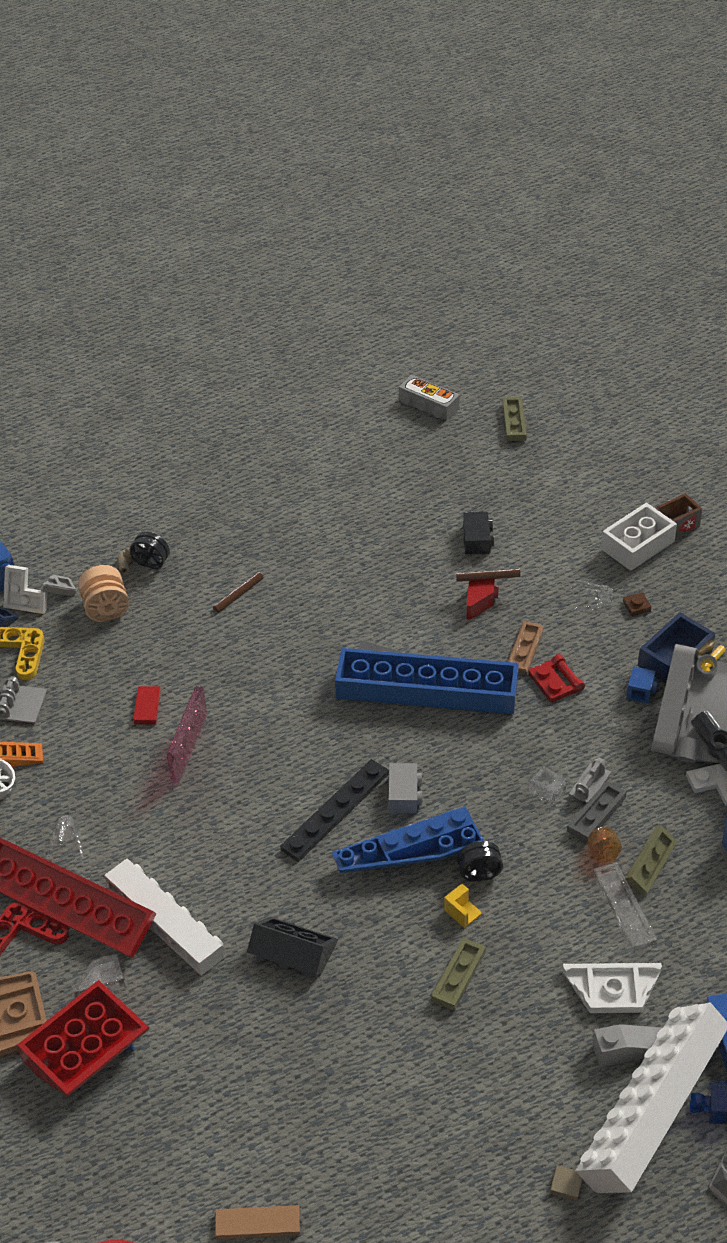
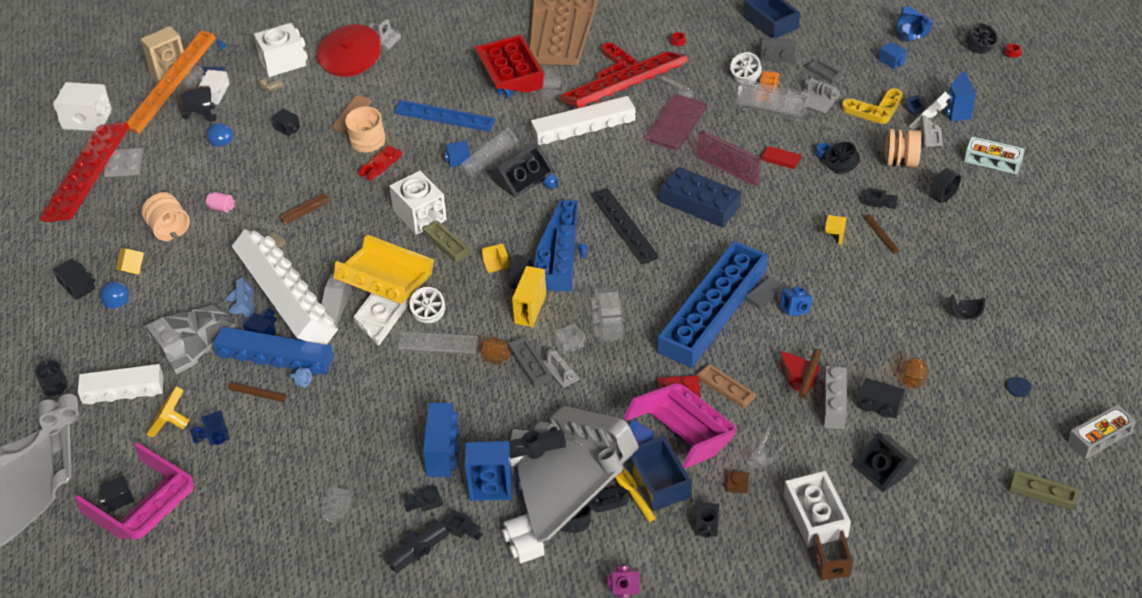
camera: 115 degrees right, 0 degrees up
light grey brick [389,763,422,813] -> none
olive plate [625,825,677,895] -> none
none -> medium blue tile [225,277,254,317]
none -> reddish brown axle [280,194,329,225]
none -> yellow panel [333,234,434,304]
none -> light nougat wheel [345,106,385,152]
none -> red hinge [358,145,402,181]
none -> white brick [389,171,447,235]
none -> blue tile [394,100,496,132]
none -> white wheel [410,287,445,323]
none -> blue brick [444,141,471,167]
none -> clear plate [459,127,519,179]
none -> yellow brick [512,266,546,327]
none -> blue hinge [543,174,558,189]
none -> clear brick [591,287,623,343]
none -> dark pink windscreen [623,384,737,469]
none -> clear pink tile [646,94,708,152]
none -> dark blue brick [660,167,742,228]
none -> black brick [696,502,719,538]
none -> clear slope [735,80,812,121]
none -> blue brick [779,287,812,316]
none -> blue plate [815,143,831,158]
none -> light grey brick [824,366,847,429]
none -> black wheel [825,141,860,174]
none -> yellow panel [825,215,846,245]
none -> black slope [853,432,918,492]
none -> black plate [864,188,898,209]
none -> clear orange head [900,358,929,389]
none -> black helmet [950,295,985,320]
none -> light aqua brick [964,137,1025,174]
none -> dark blue piece [1007,377,1031,397]

